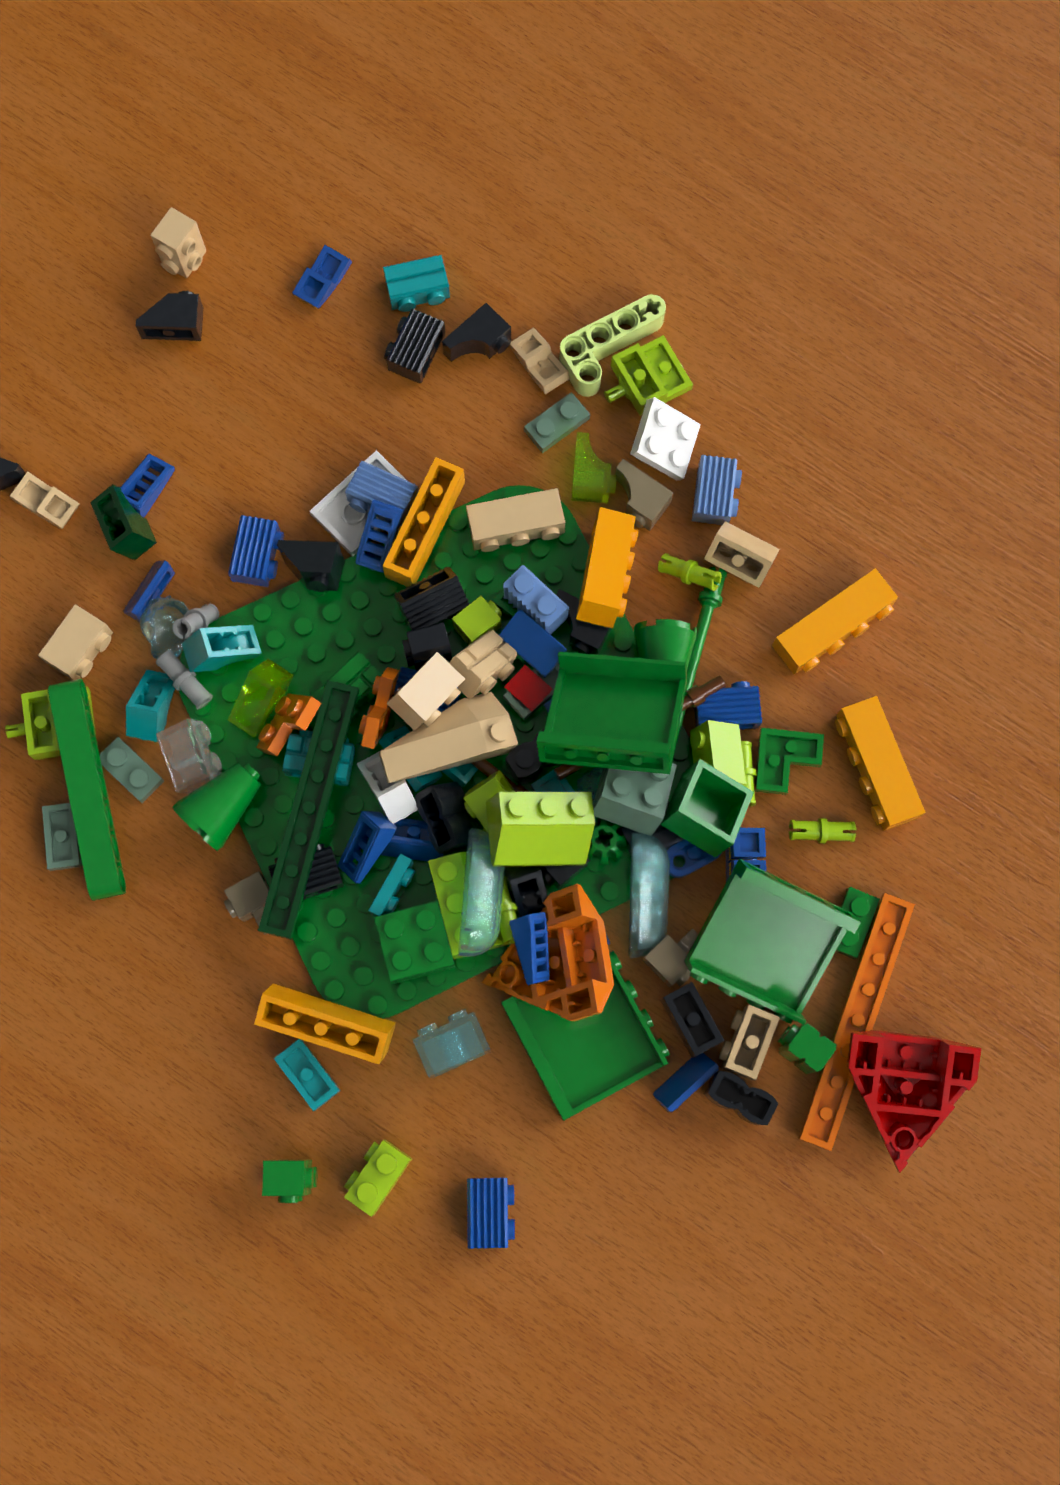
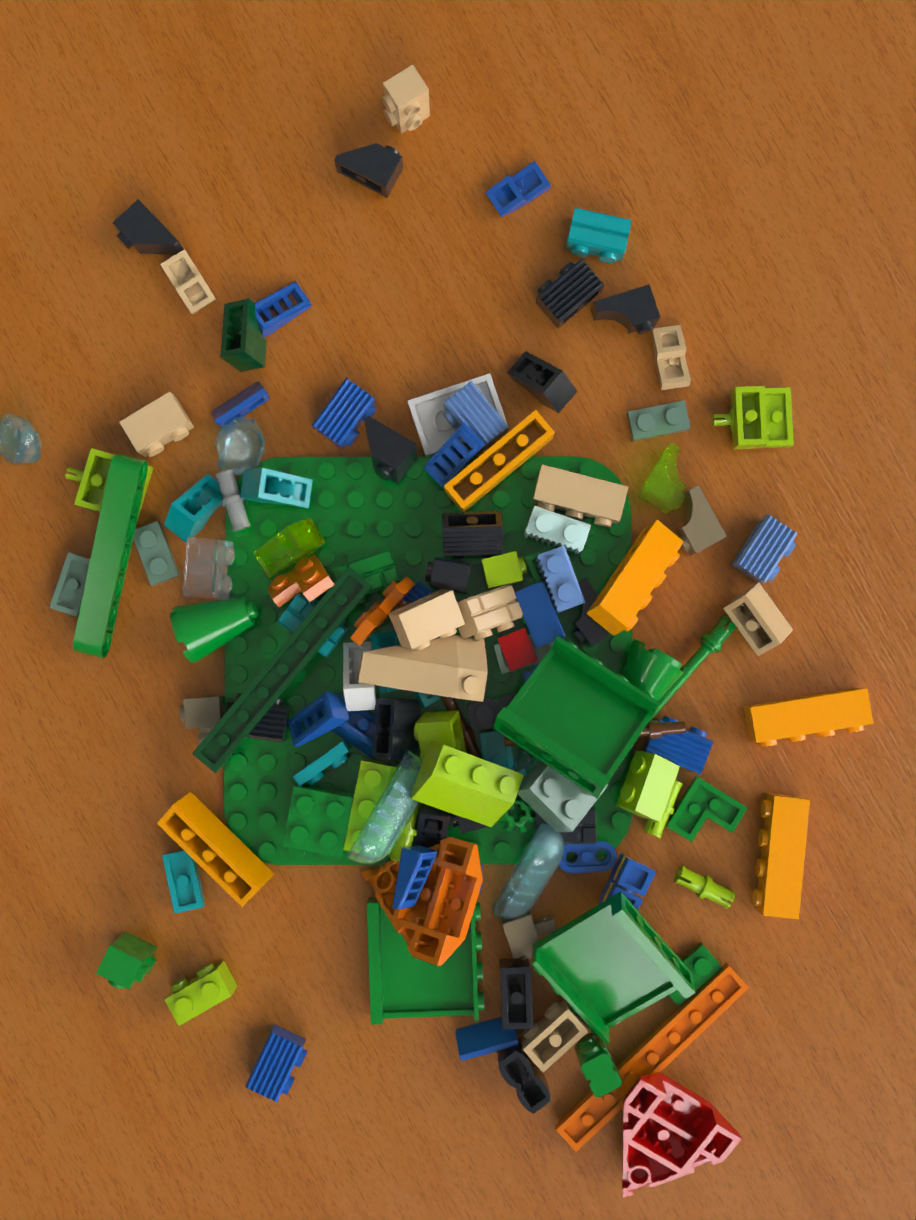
camera: 25 degrees right, 10 degrees up
light grey pin [173,603,219,639] -> none
clear light blue brick [412,1009,491,1079] -> none
yellowish green beam [559,294,666,397] -> none
white plate [630,397,701,481] -> none
lime pin [658,553,722,591] -> none
green piece [660,759,754,857] -> none
none -> black arch [507,351,577,413]
none -> light aqua brick [524,506,591,555]

